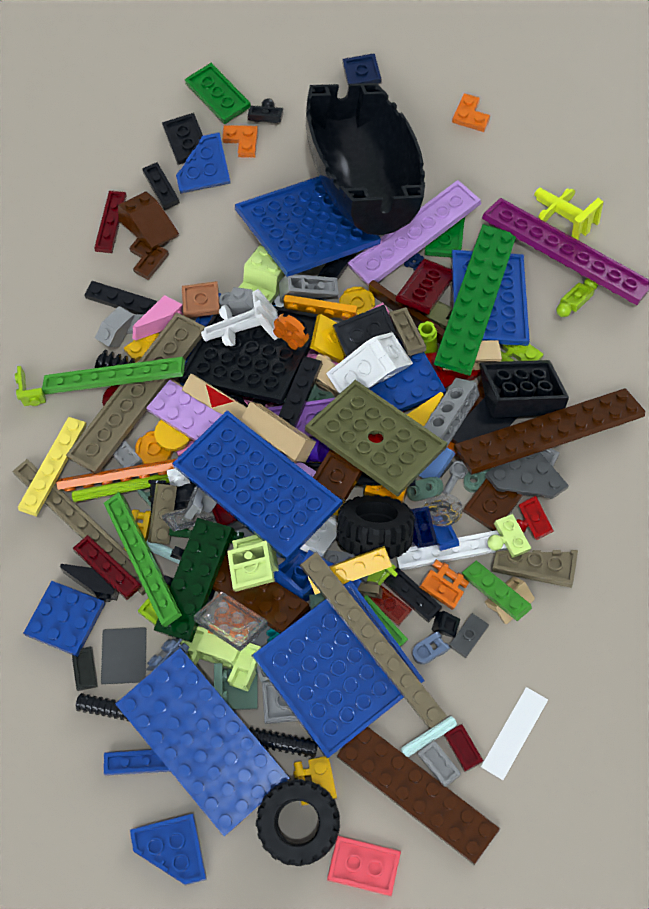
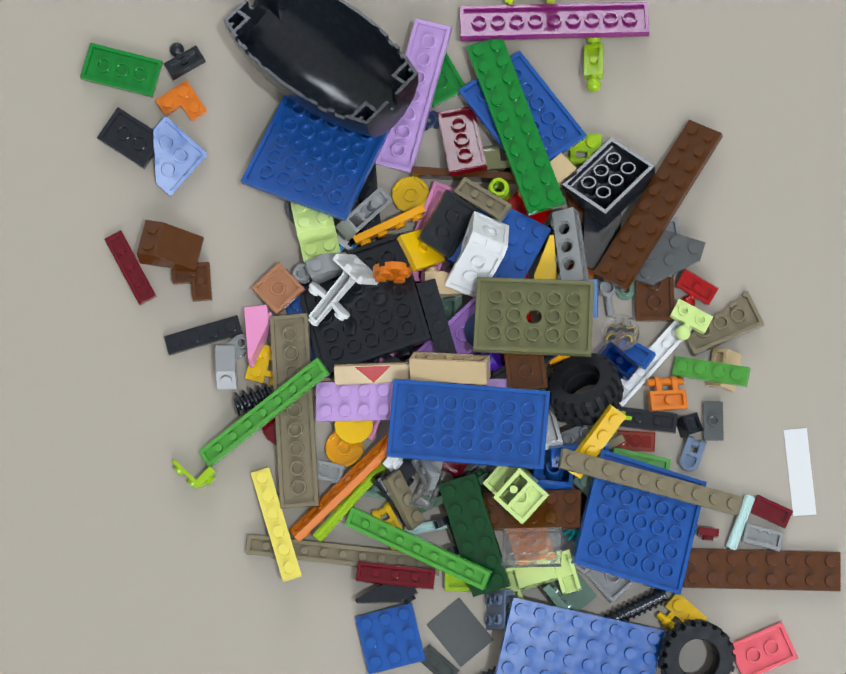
camera: 35 degrees left, 15 degrees up
black plate [142,162,180,210] -> none
sand green plate [407,477,443,501] -> none
none -> dark red plate [697,527,719,541]

